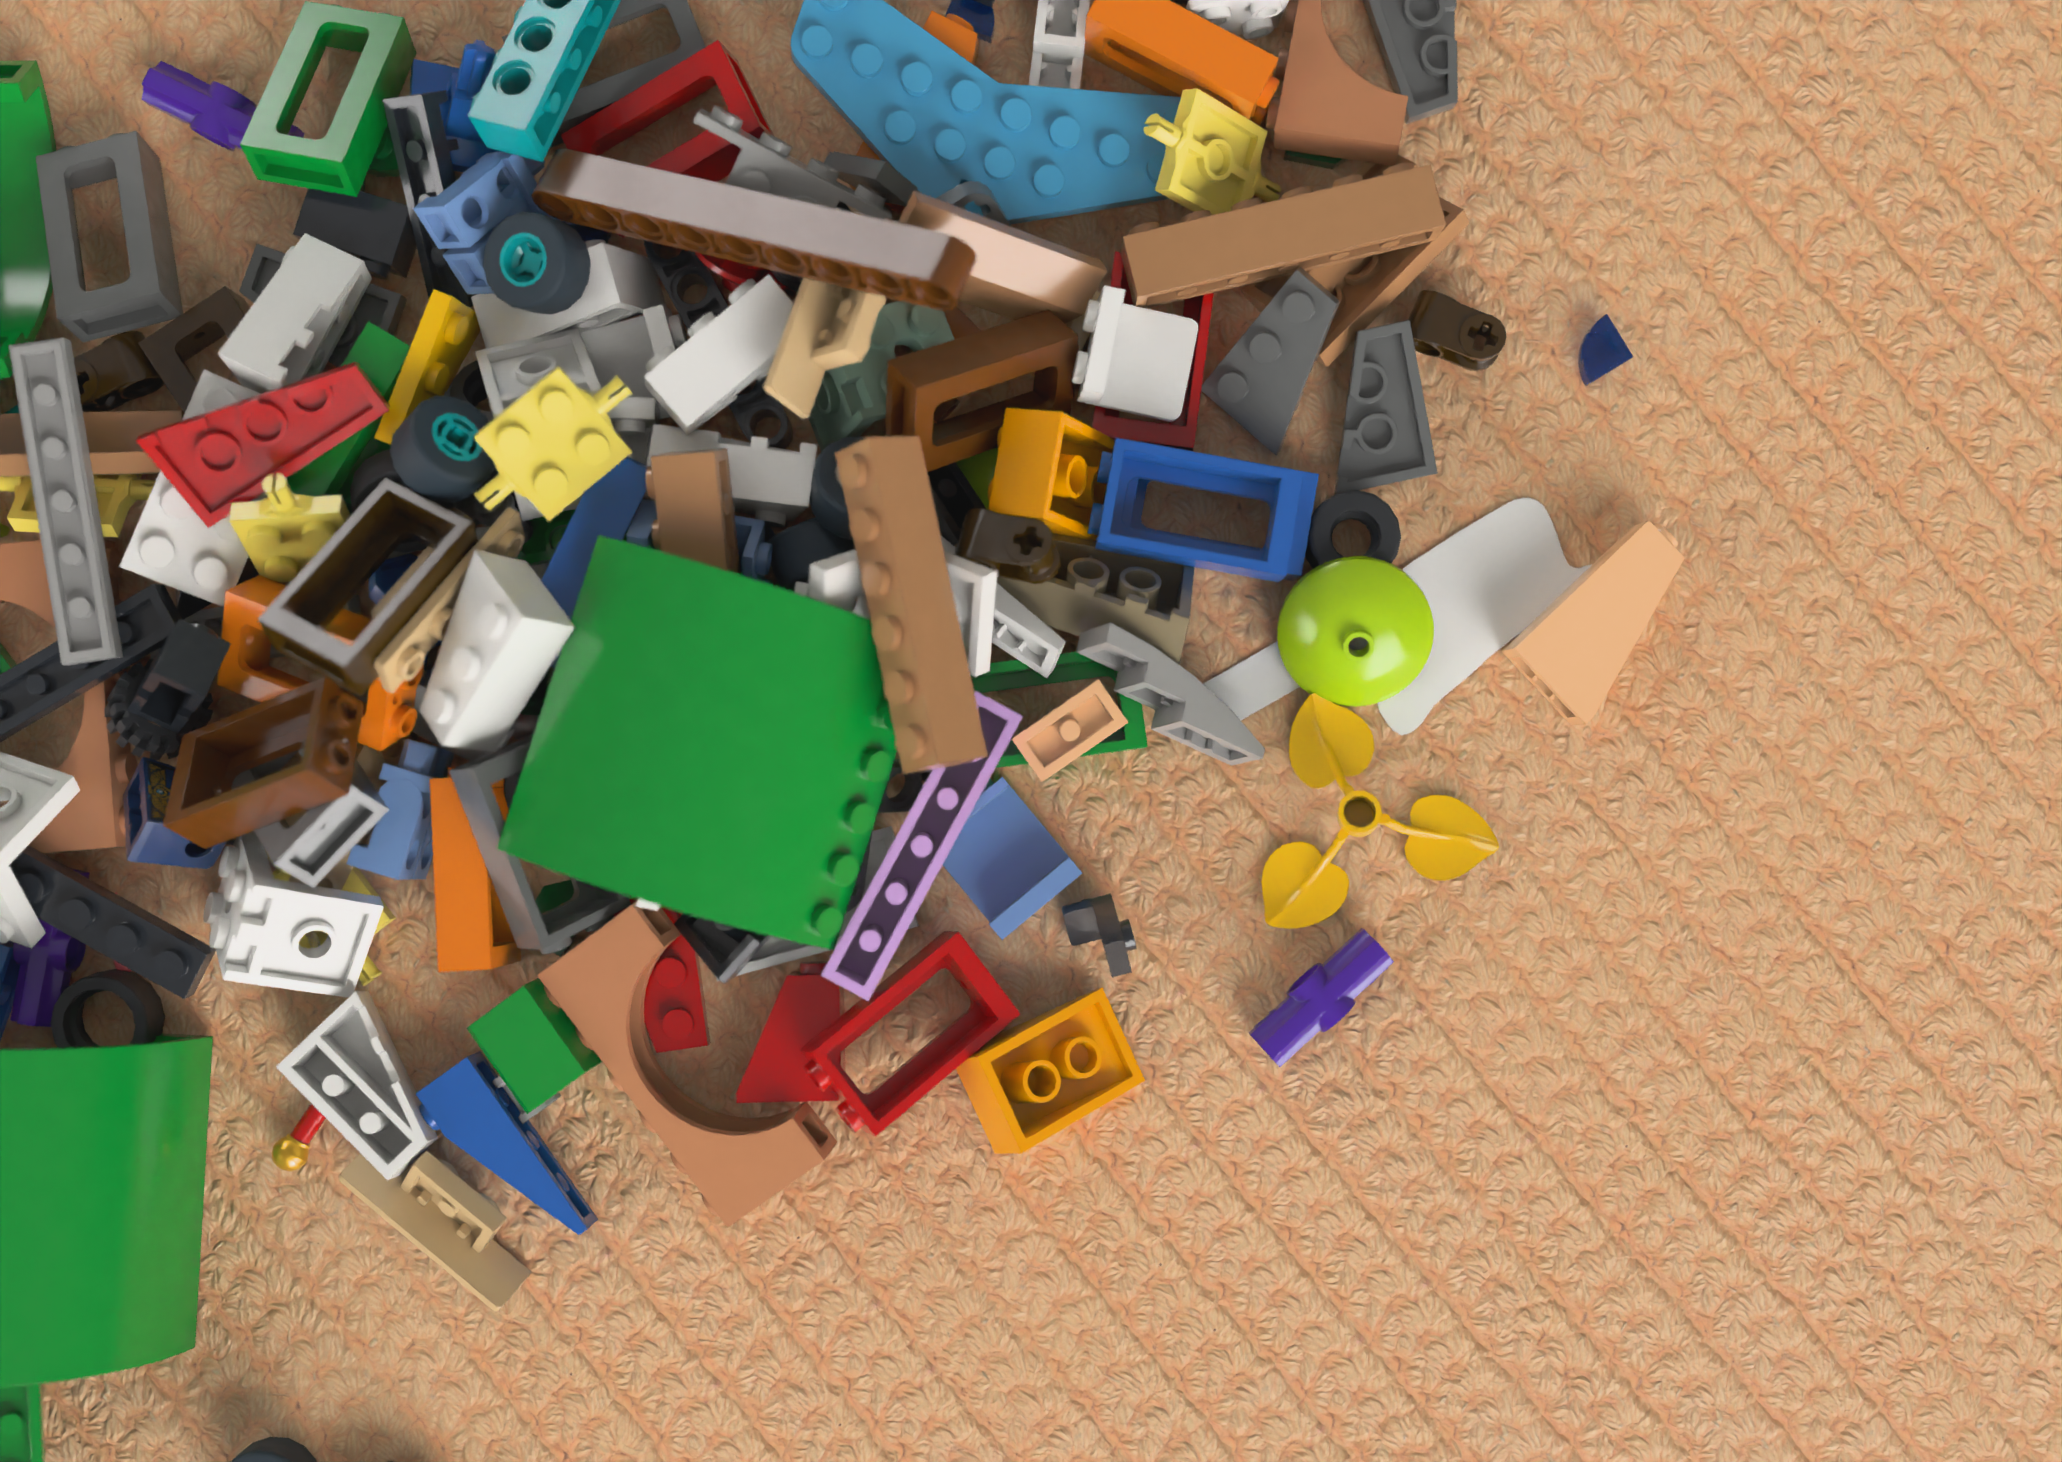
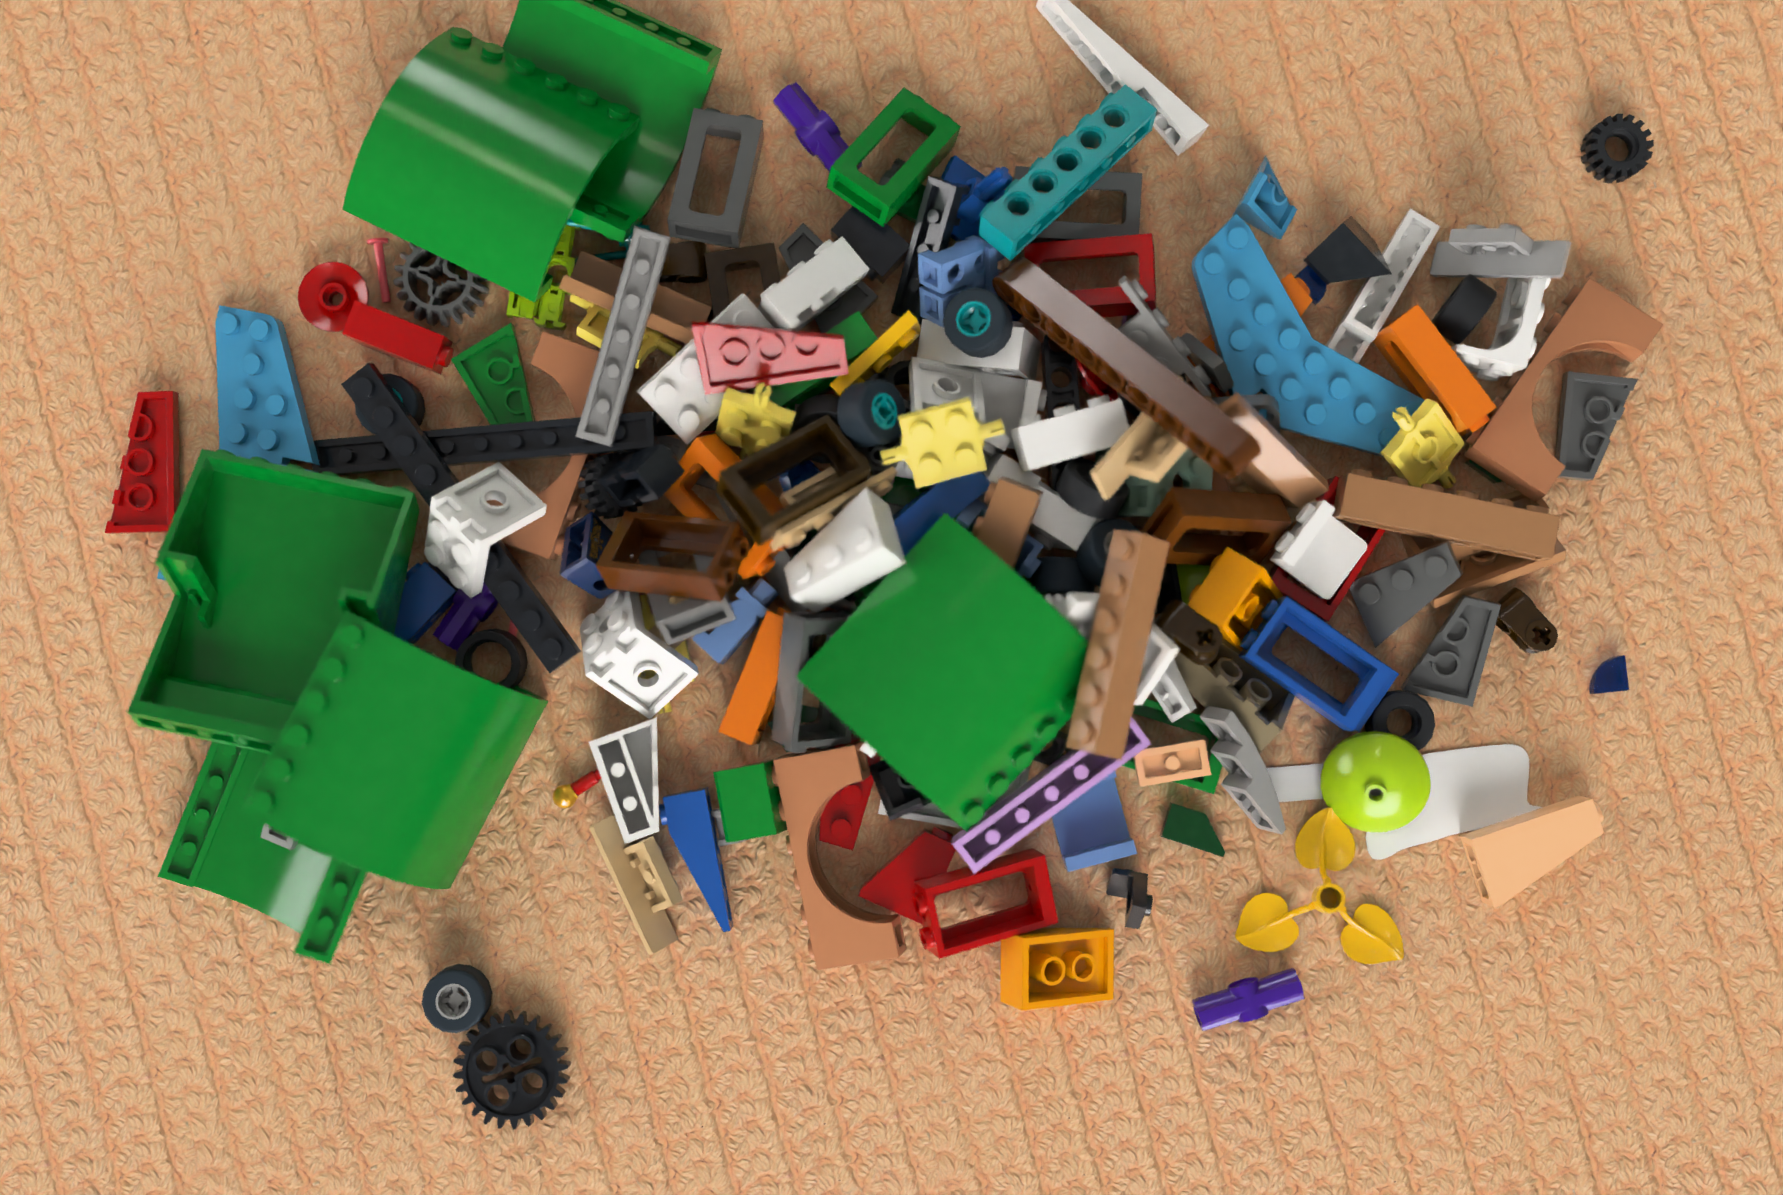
camera: 30 degrees right, 0 degrees up
none -> black tyre [1056,458,1129,520]
none -> dark green tile [1160,802,1225,857]

